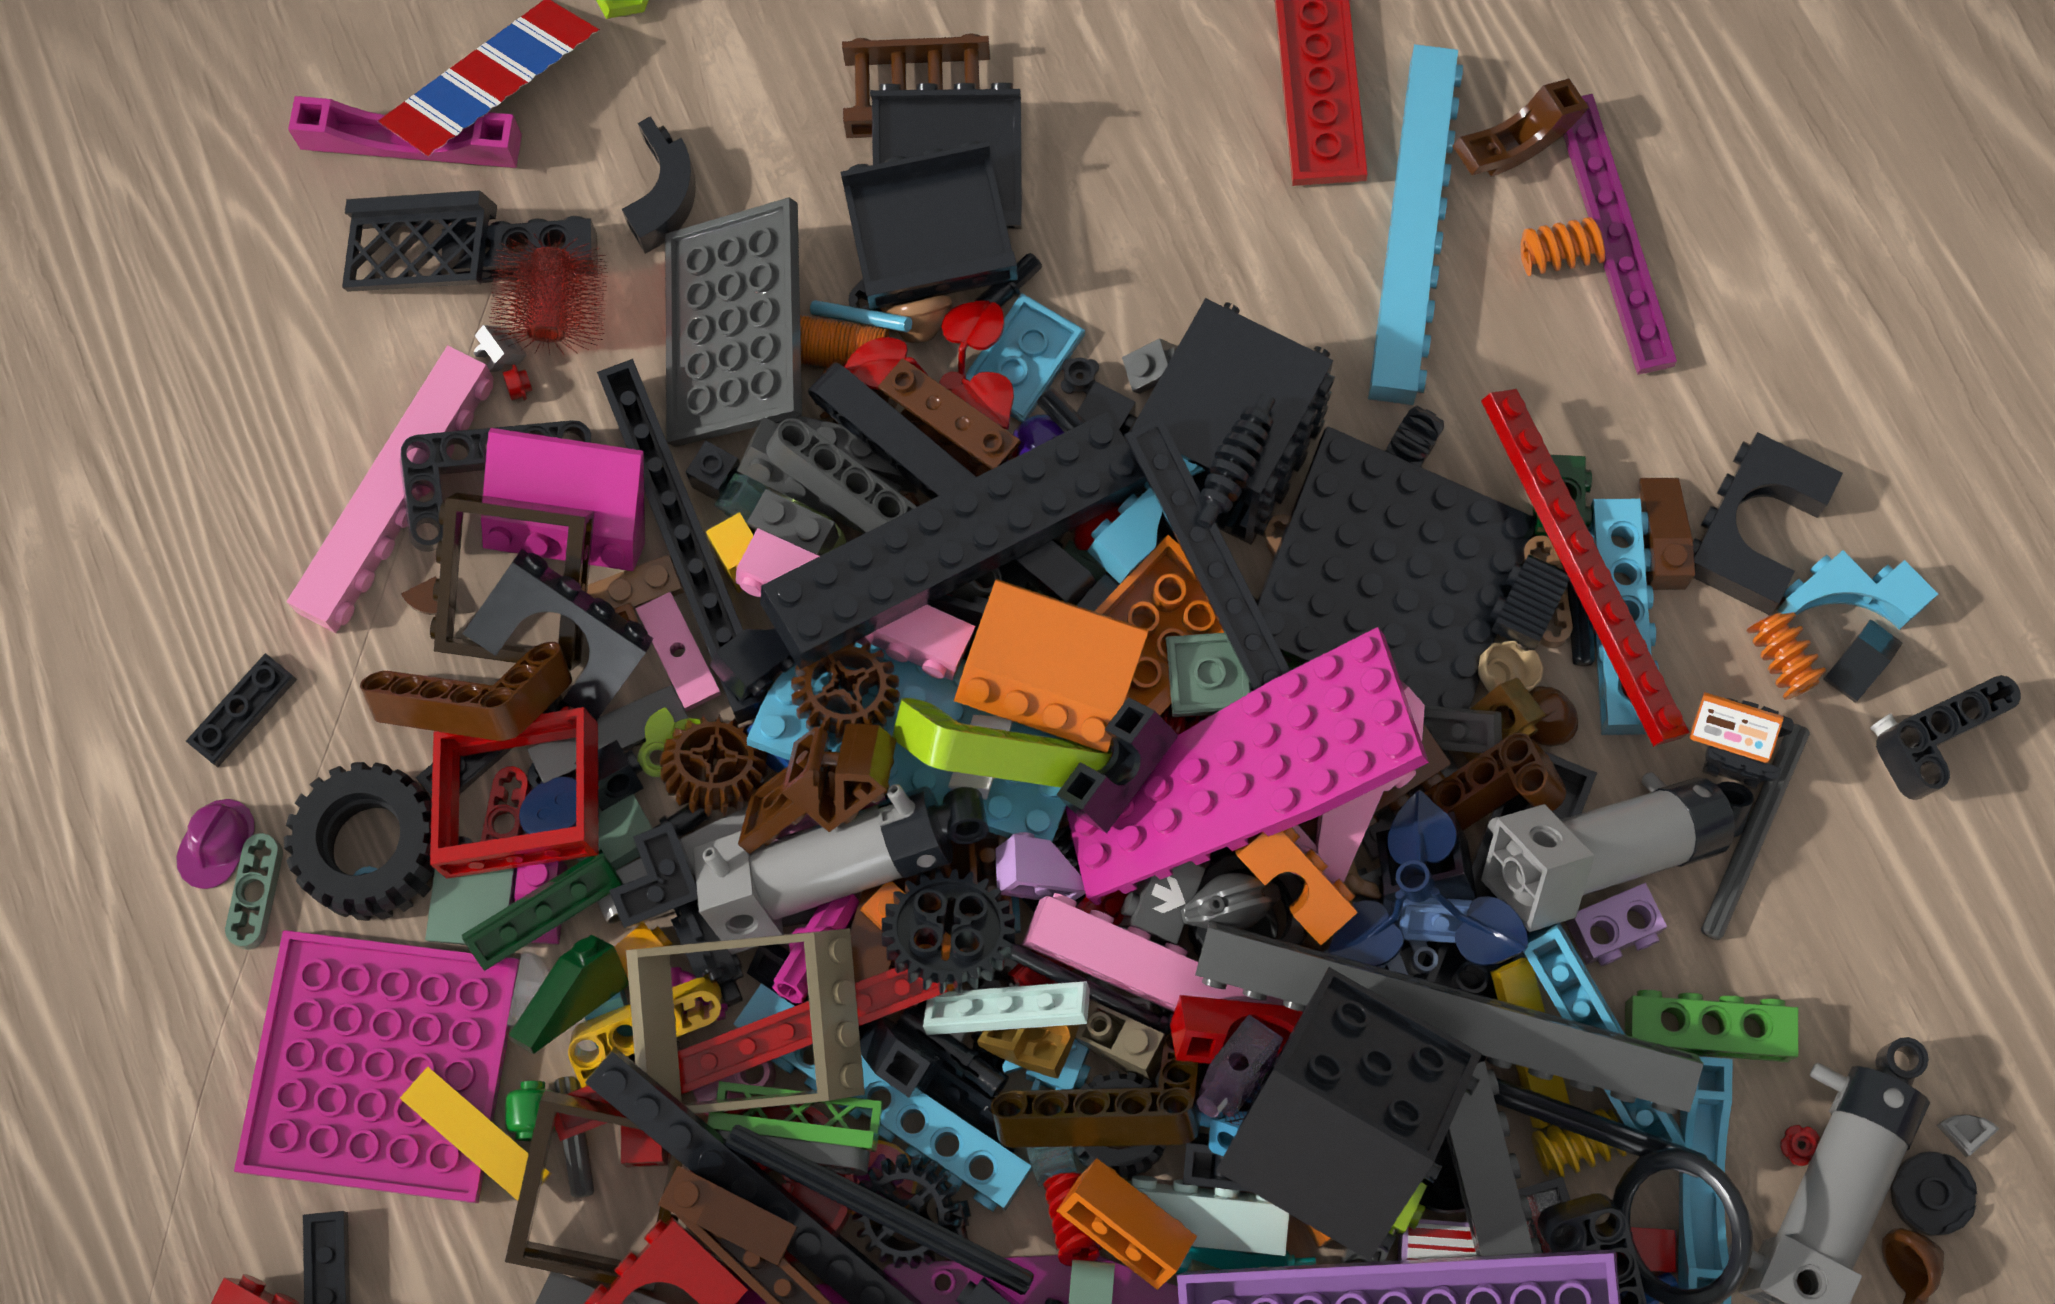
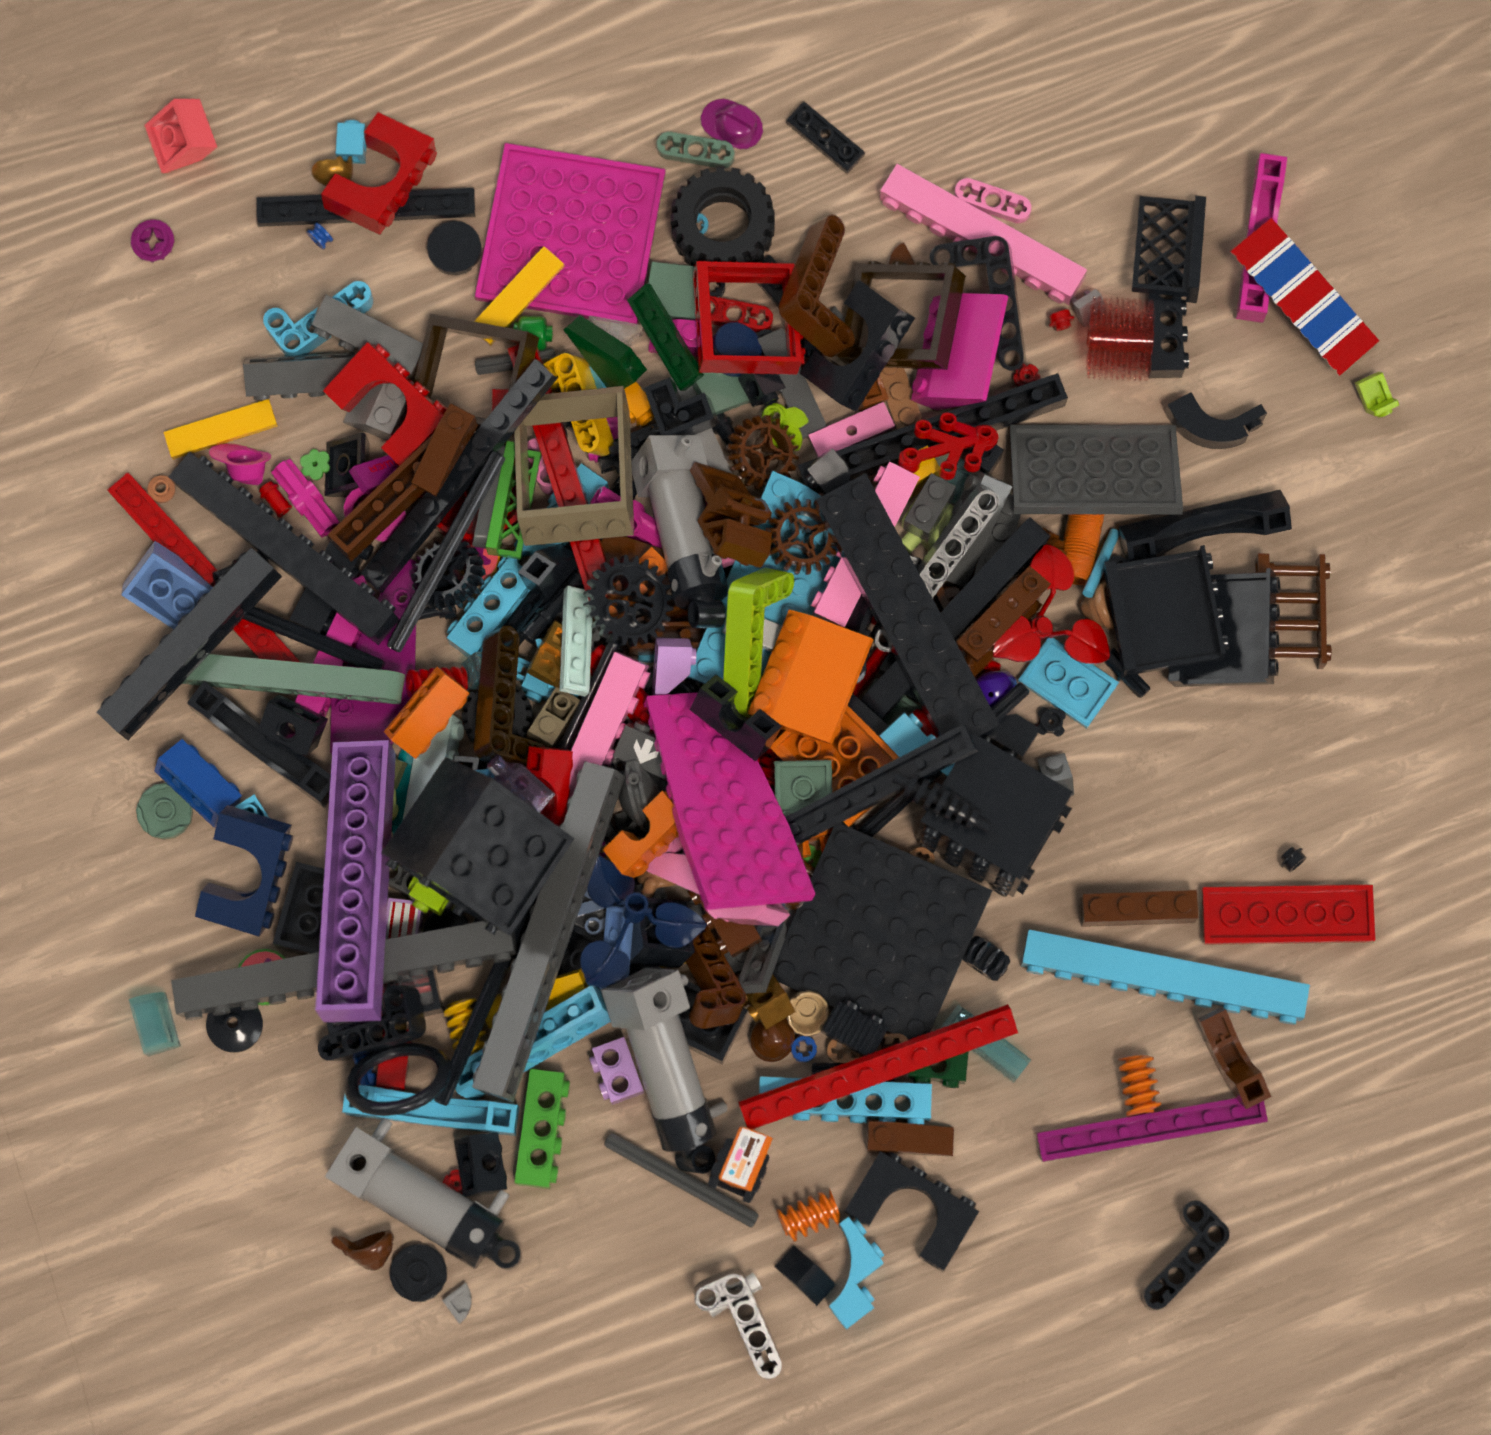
camera: 90 degrees right, 5 degrees up
none -> black tile [427,221,482,276]
none -> black brick [454,1133,507,1197]
none -> blue bush [791,1036,817,1063]
none -> red plant [898,412,999,480]
none -> clear light blue piece [941,1004,1031,1084]
none -> bright pink beam [955,178,1031,223]
none -> red plate [1013,364,1041,386]
none -> reddish brown brick [1080,890,1198,927]
none -> black arch [1119,489,1292,562]
none -> black beam [1141,1200,1230,1311]
none -> black plate [1280,847,1307,872]

